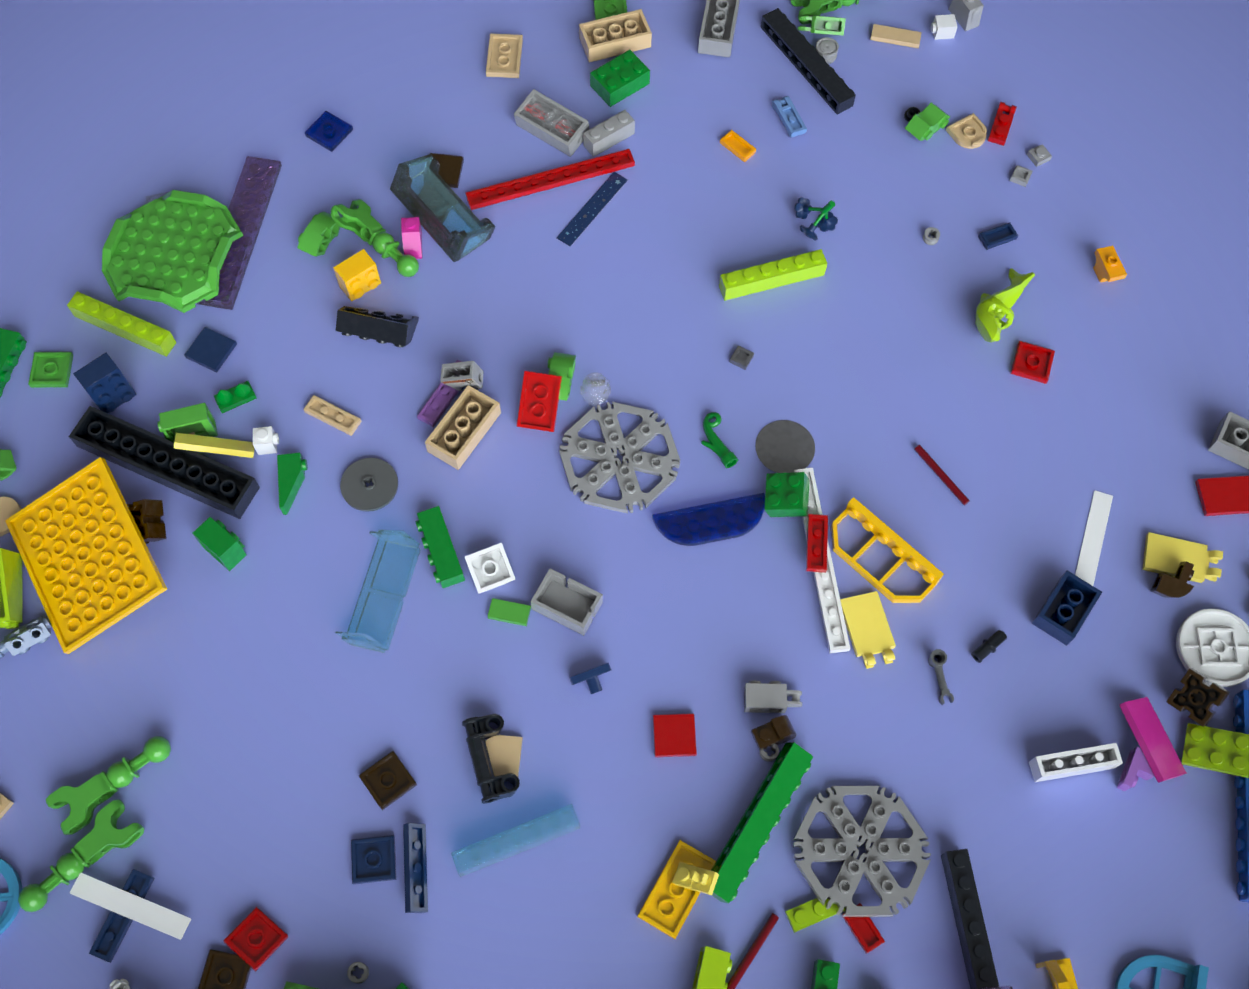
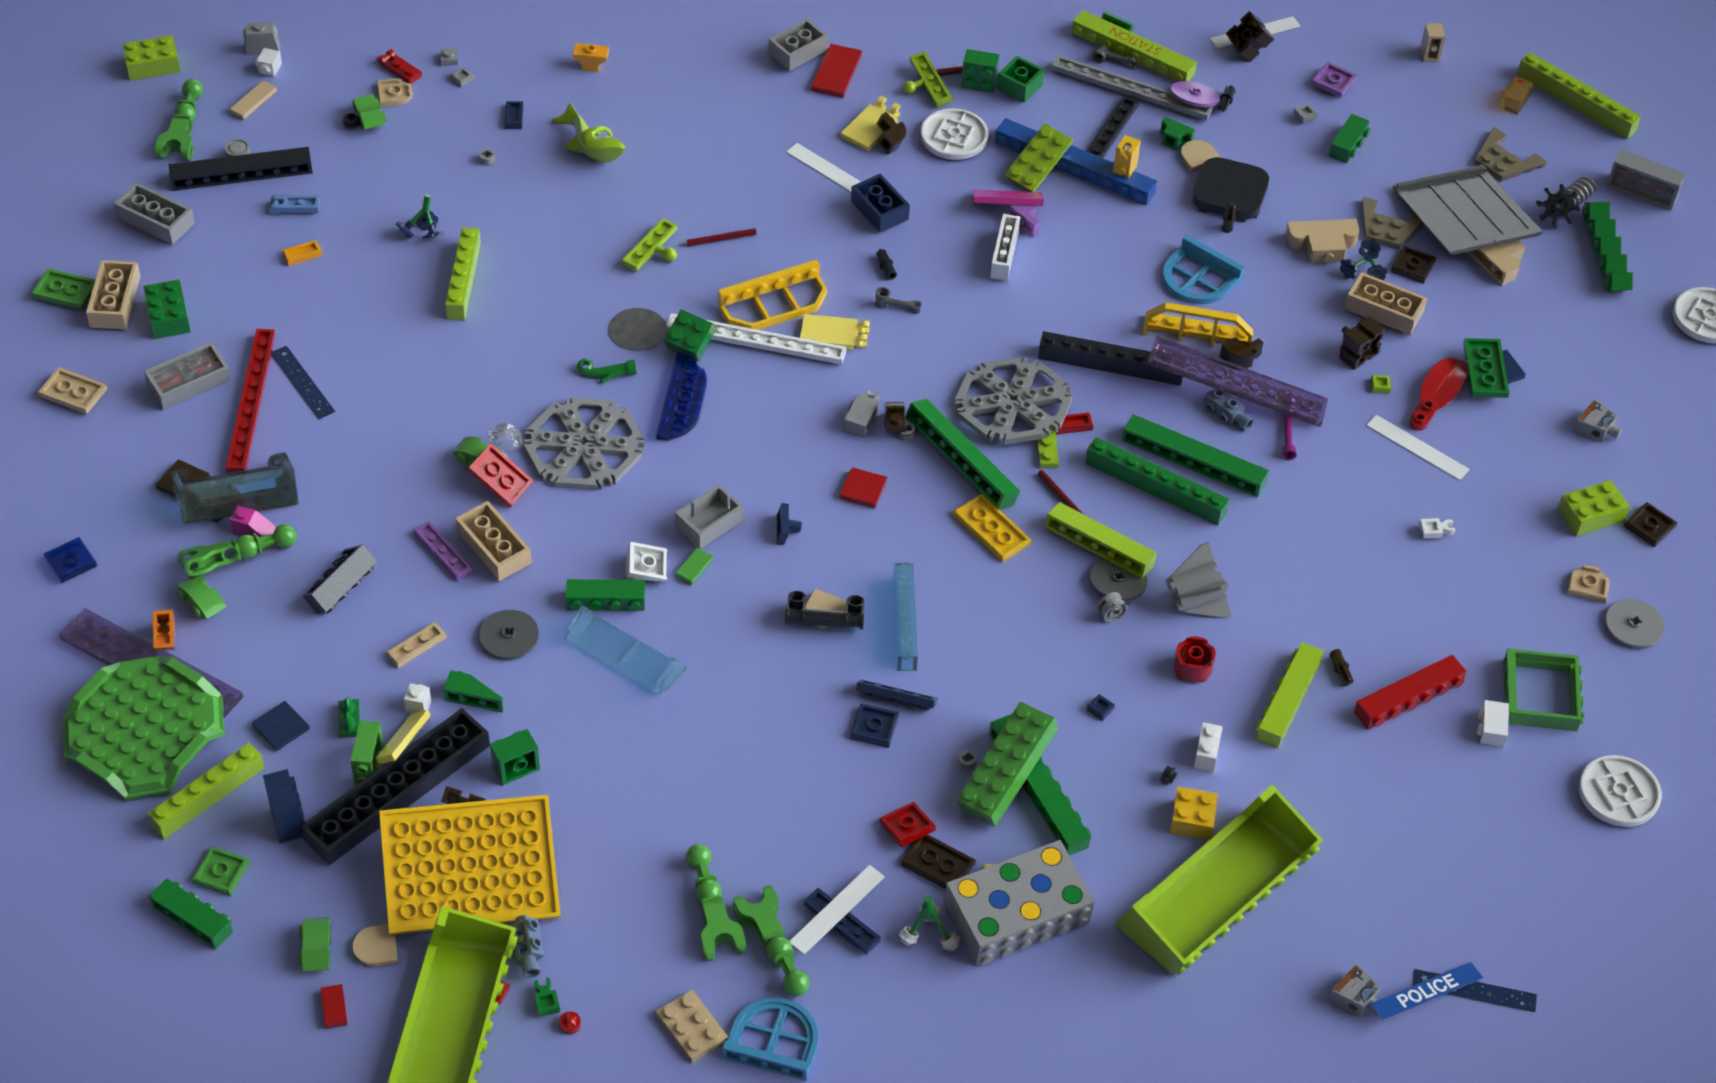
camera: 70 degrees left, 15 degrees down
yellow brick [333,249,381,302] -> none
dark brown tile [358,751,417,811] -> none
light grey torso [440,361,484,391] -> none
light grey brick [583,110,635,157] -> none
light yellow plate [672,862,719,895] -> none
flat silver tile [729,346,754,370] -> none
bright green hinge [798,15,846,36] -> none
red plate [806,514,828,573] -> none
red tile [1010,341,1055,384] -> none
dark brown brick [1166,668,1230,727] -> none
none -> orange arch [153,610,175,651]
none -> lime plate [622,218,677,272]

